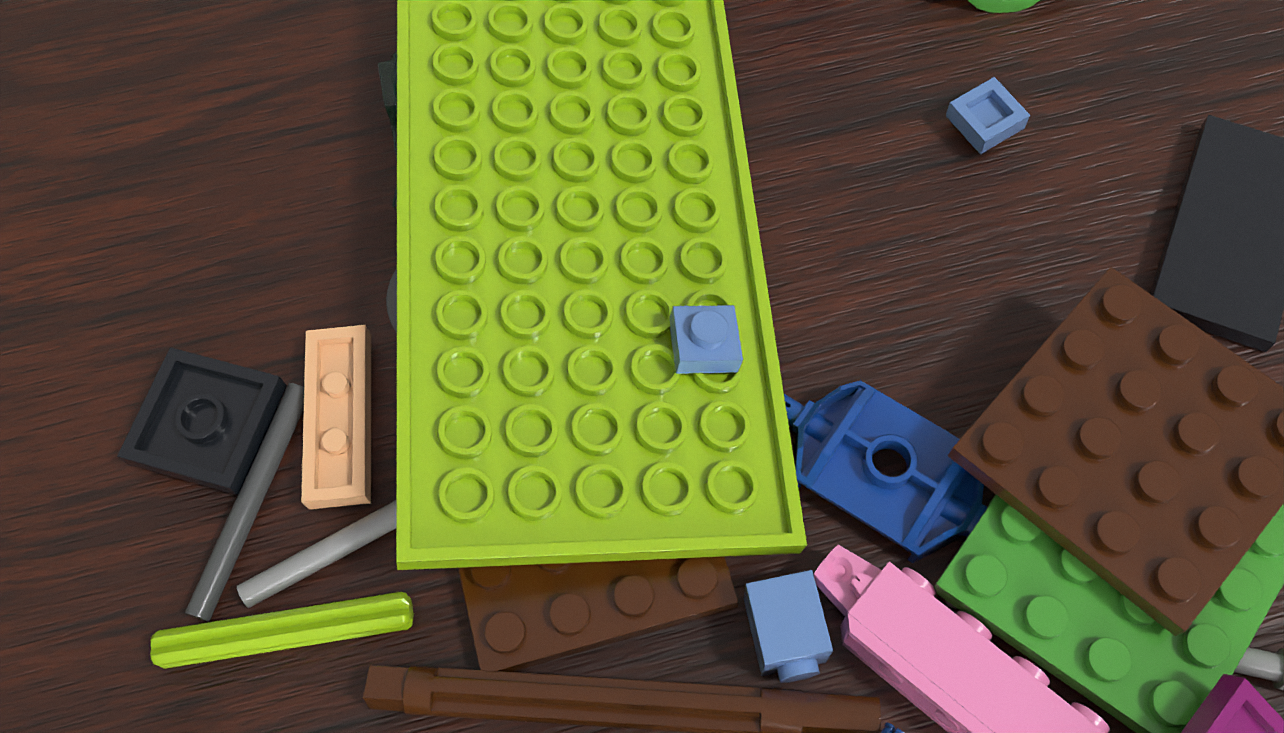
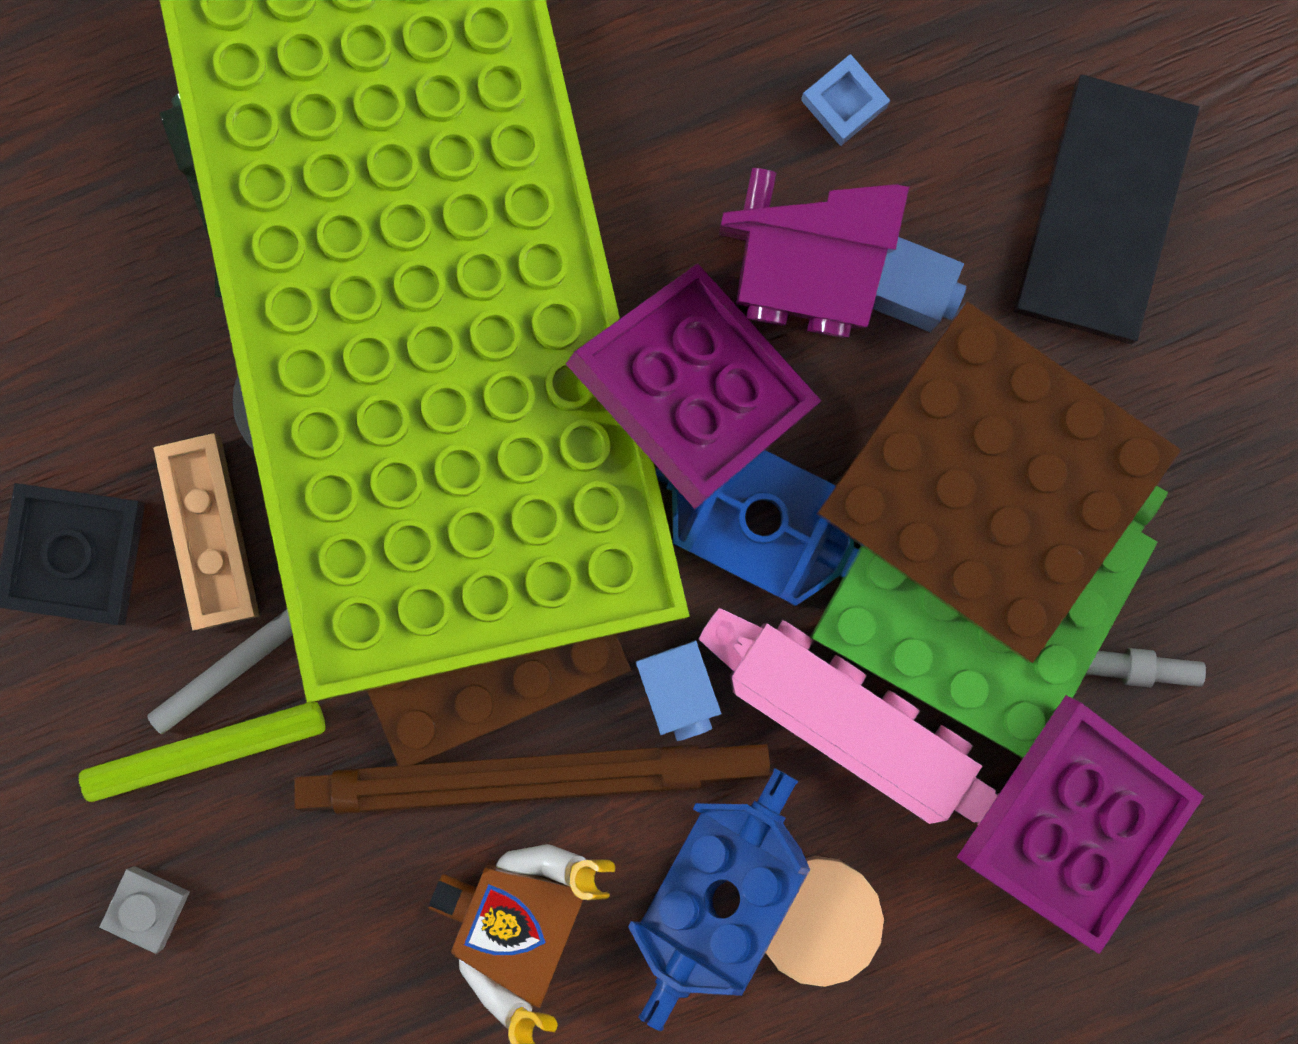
camera: 10 degrees left, 20 degrees up
dark grey bar [184,383,304,622] -> none
medium blue plate [669,305,743,374] -> none
none -> magenta plate [566,263,821,509]
none -> magenta piece [719,168,909,338]
none -> medium blue brick [873,237,966,332]

